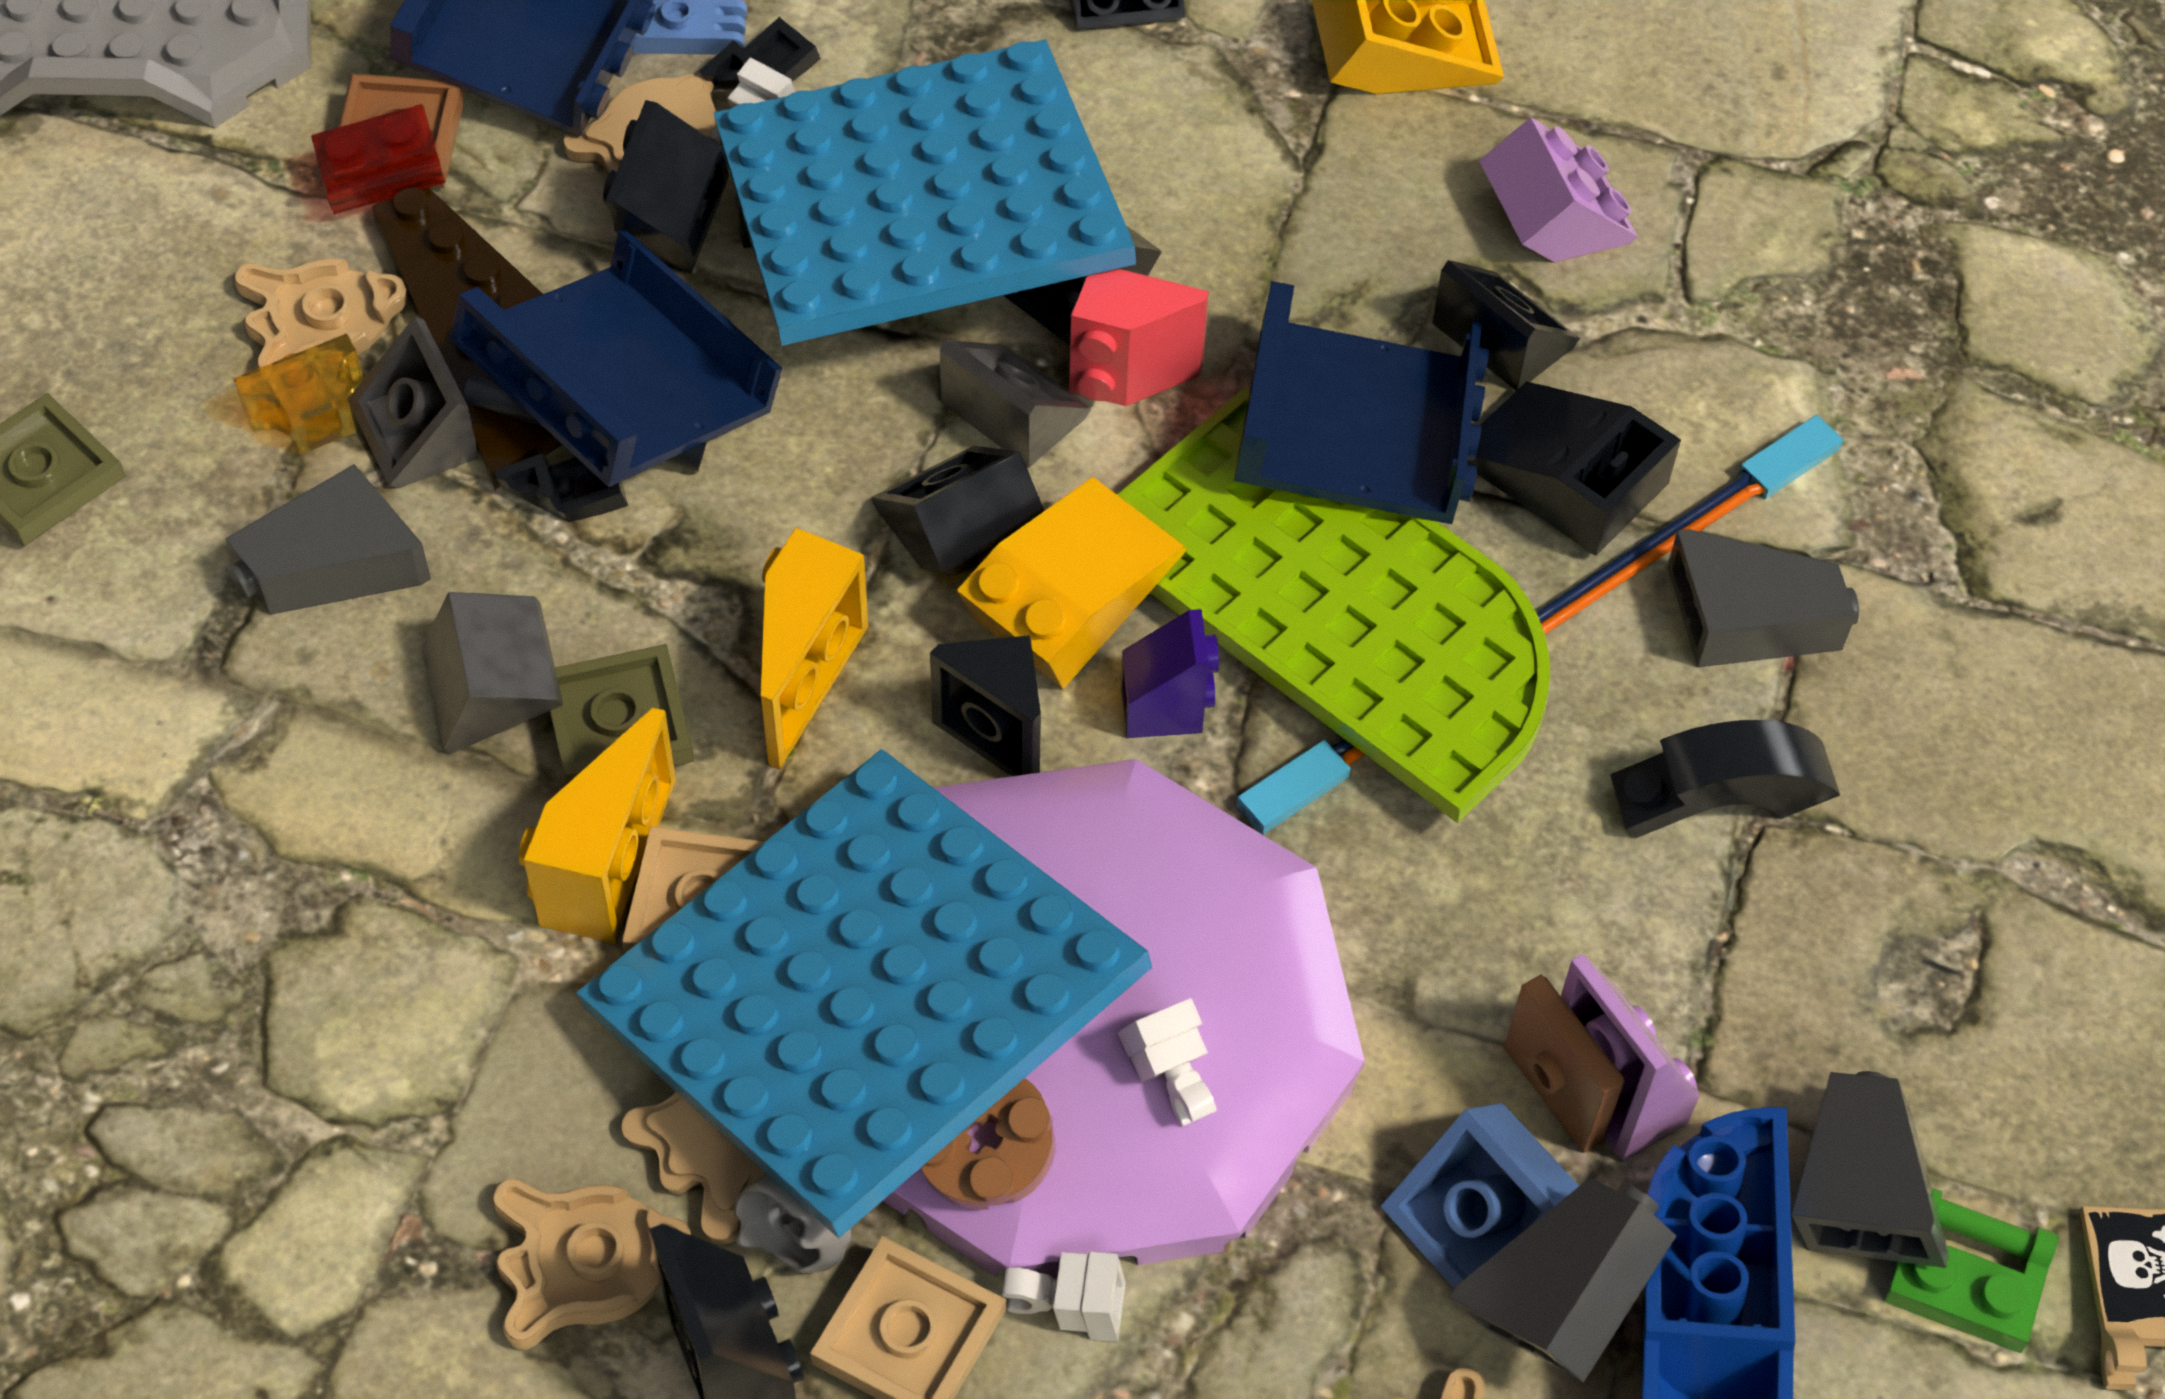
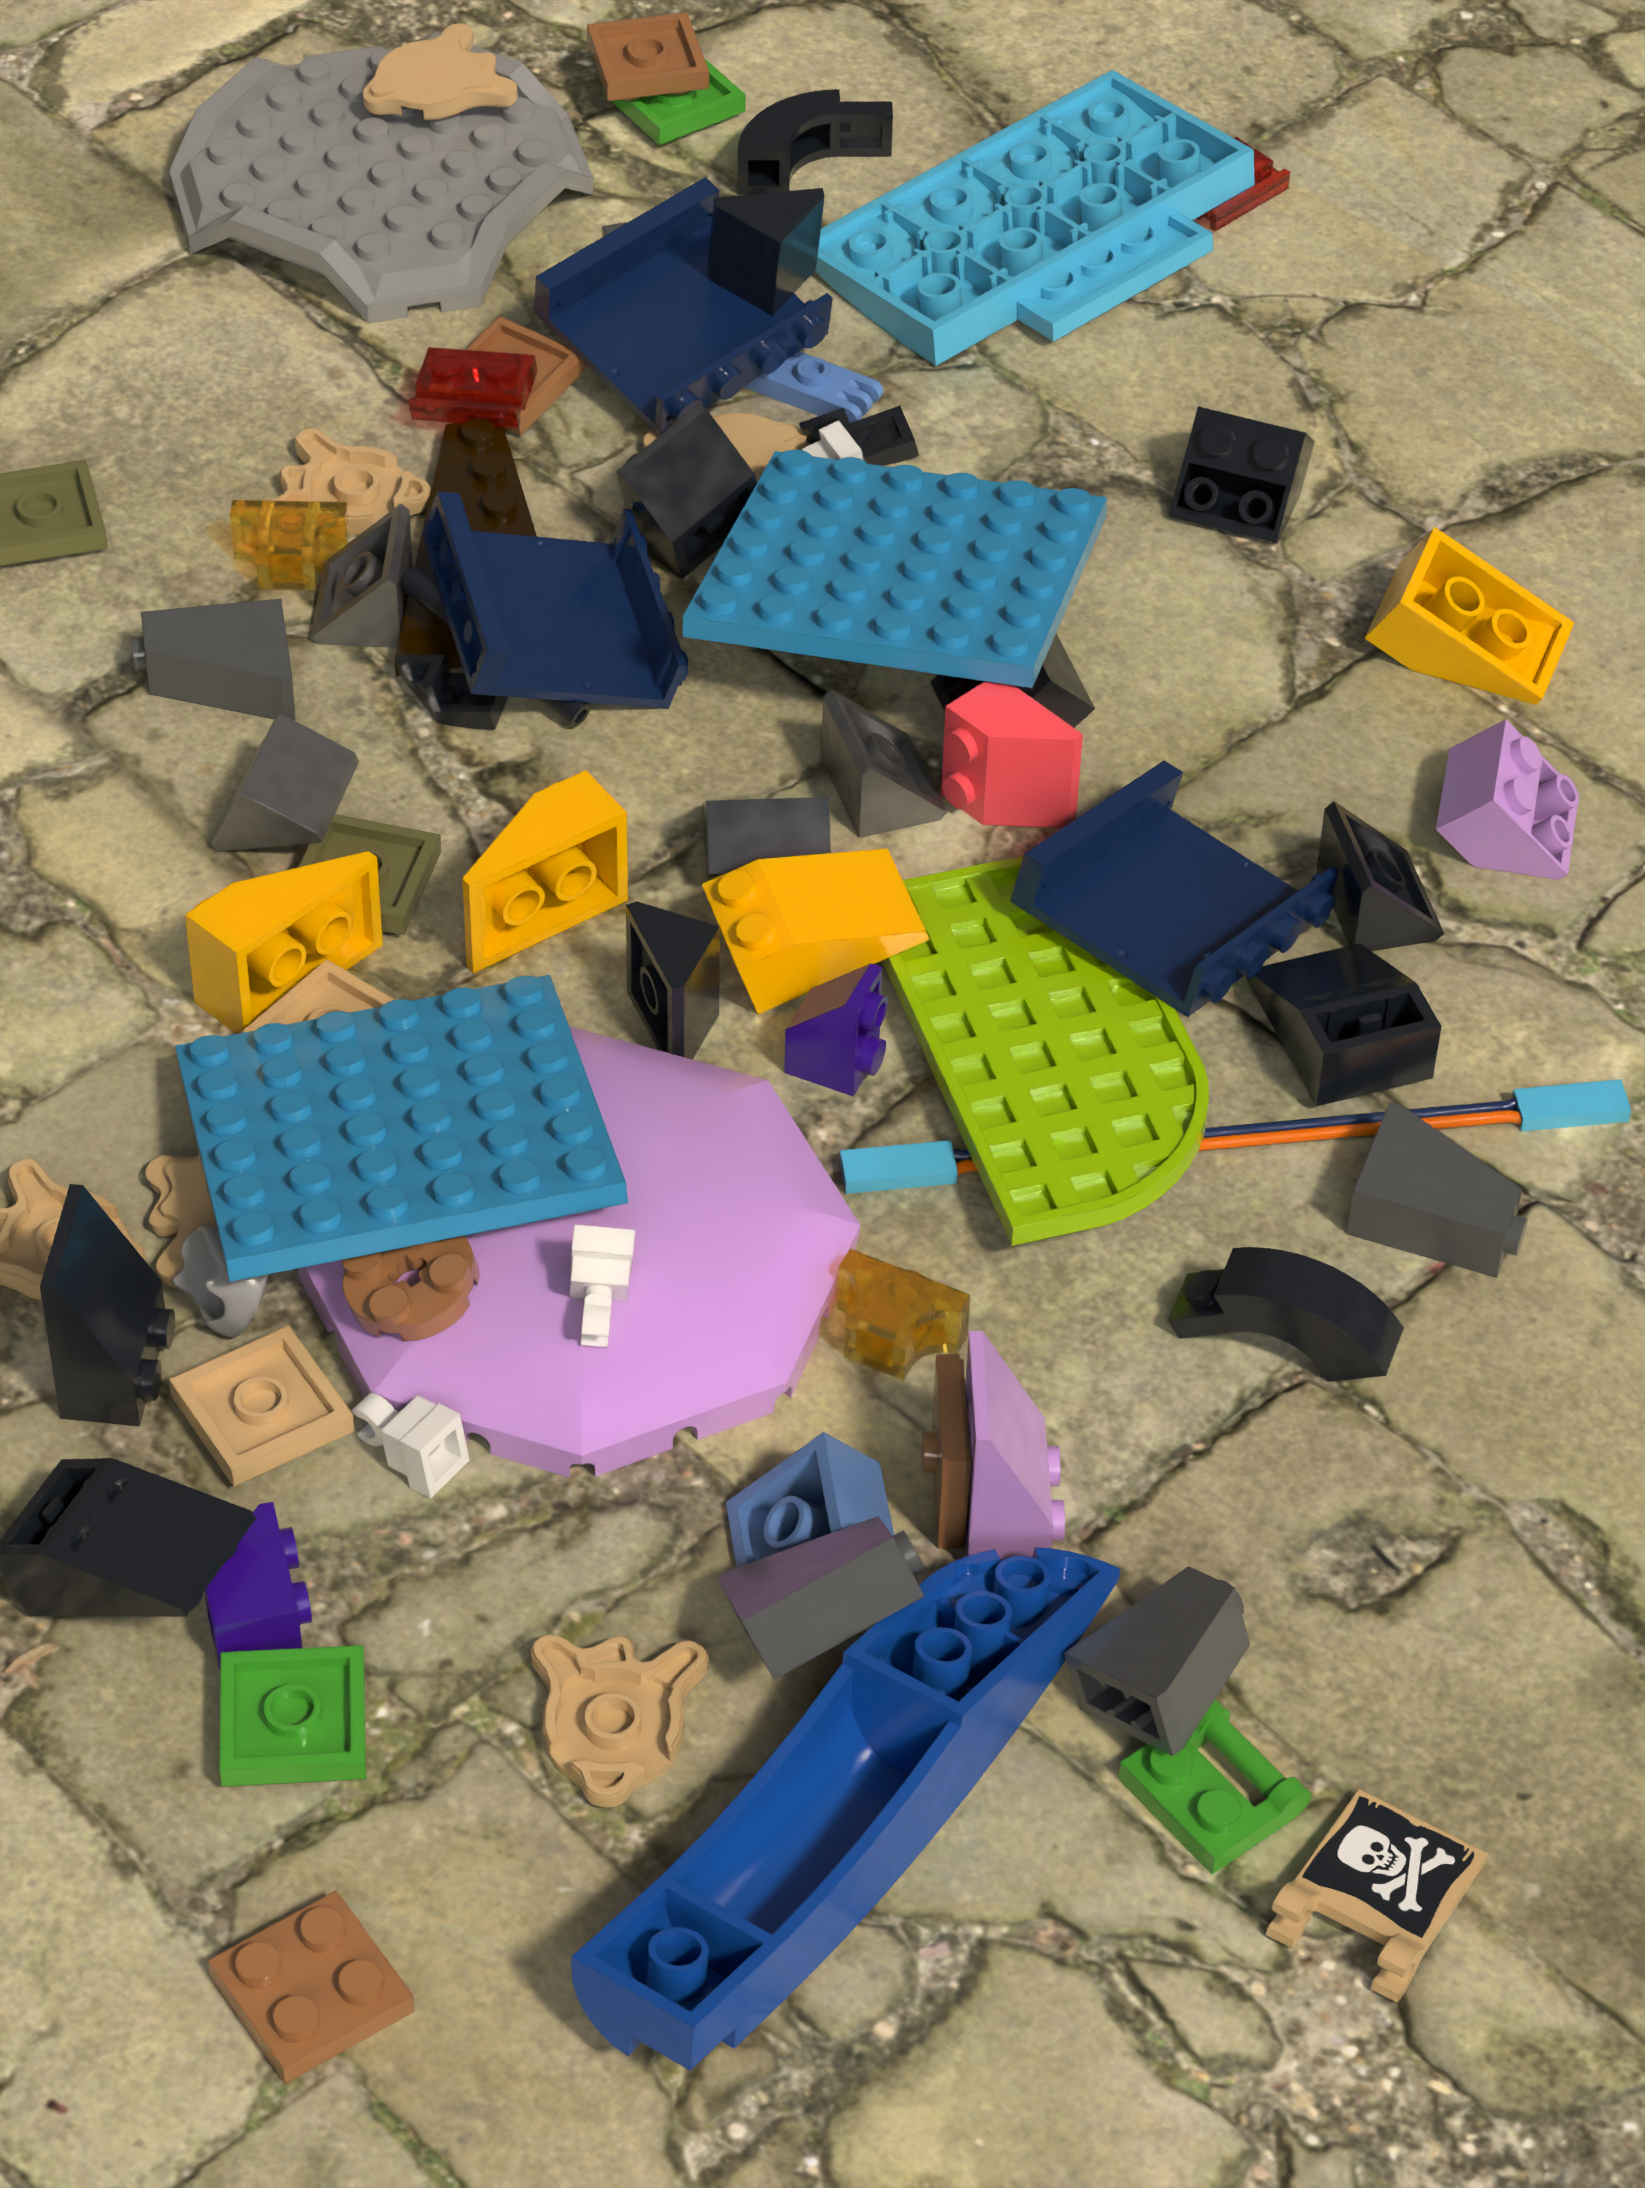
camera: 30 degrees right, 10 degrees down
none -> clear yellow brick [837,1248,970,1381]

